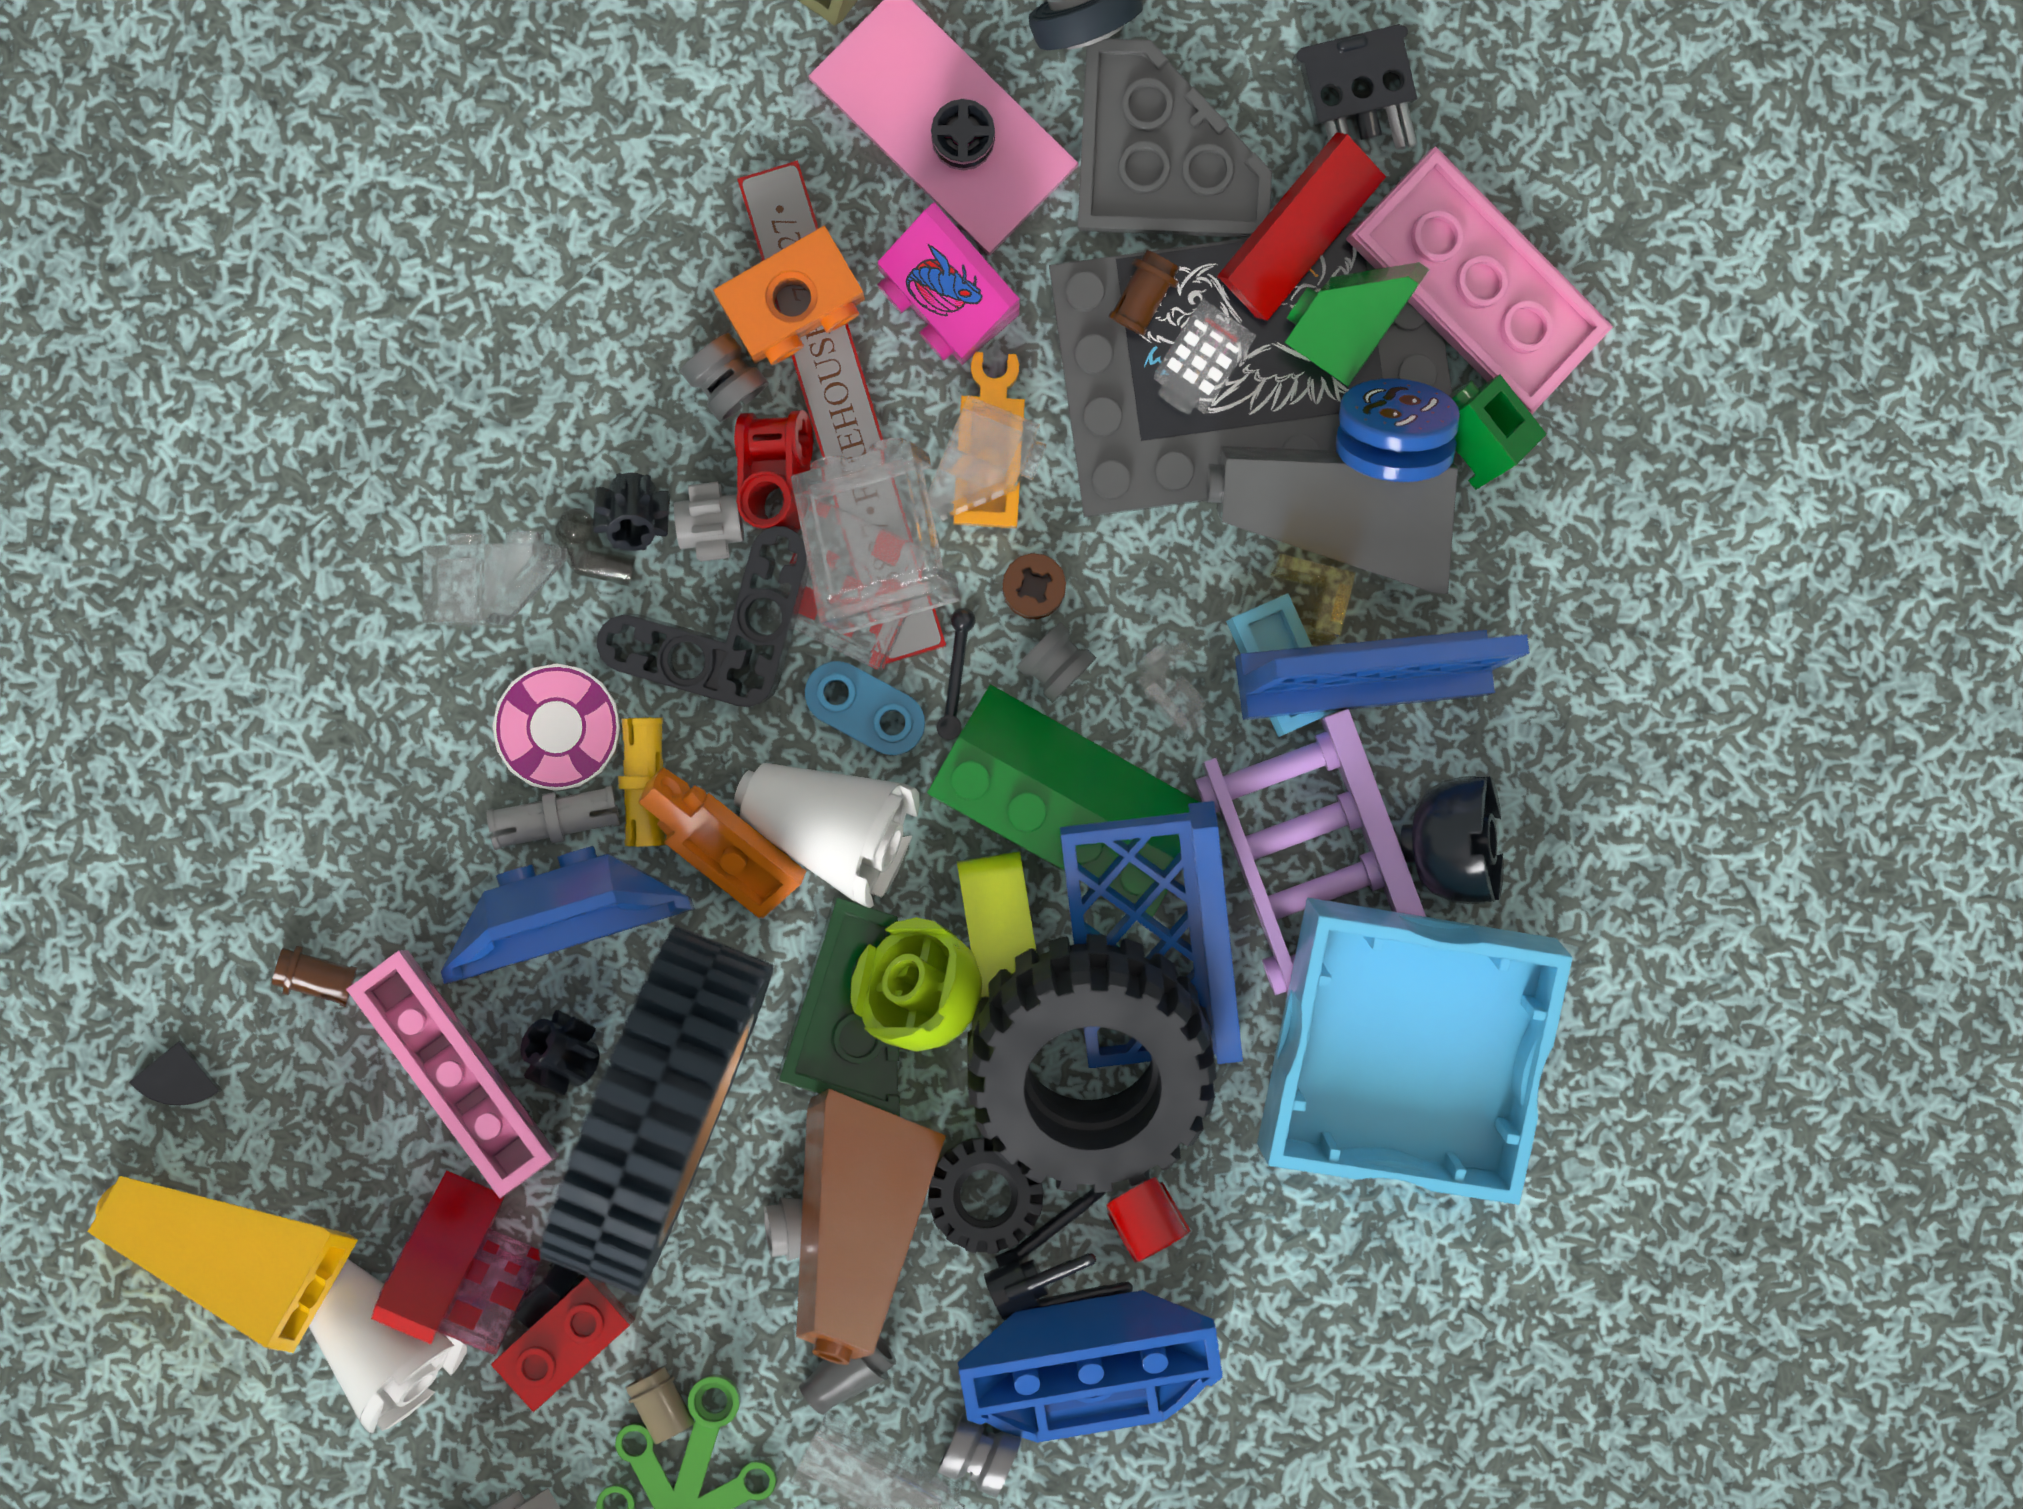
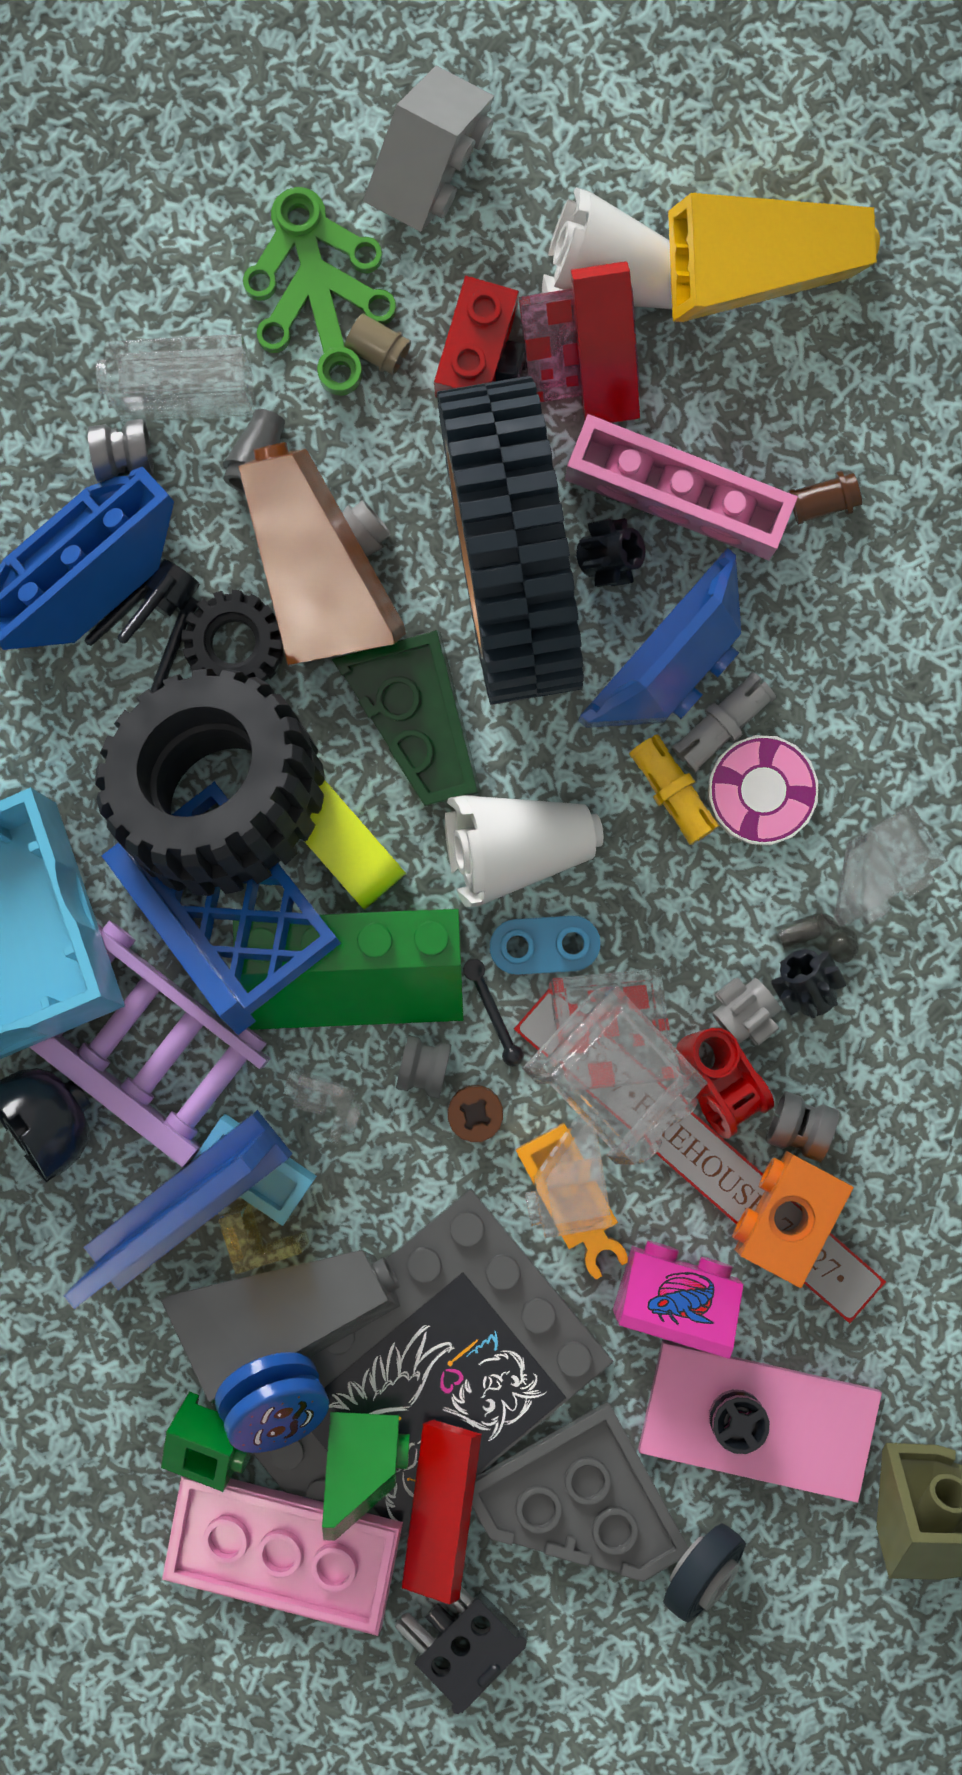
camera: 150 degrees right, 0 degrees up
black tile [129,1041,222,1106] -> none
black beam [597,526,813,707] -> none
orange hinge [638,767,806,919] -> none
lime cylinder [851,917,982,1052] -> none
red piece [1106,1177,1191,1263] -> none
reddish brown pin [1108,250,1180,336] -> none
clear slope [1153,299,1256,415] -> none

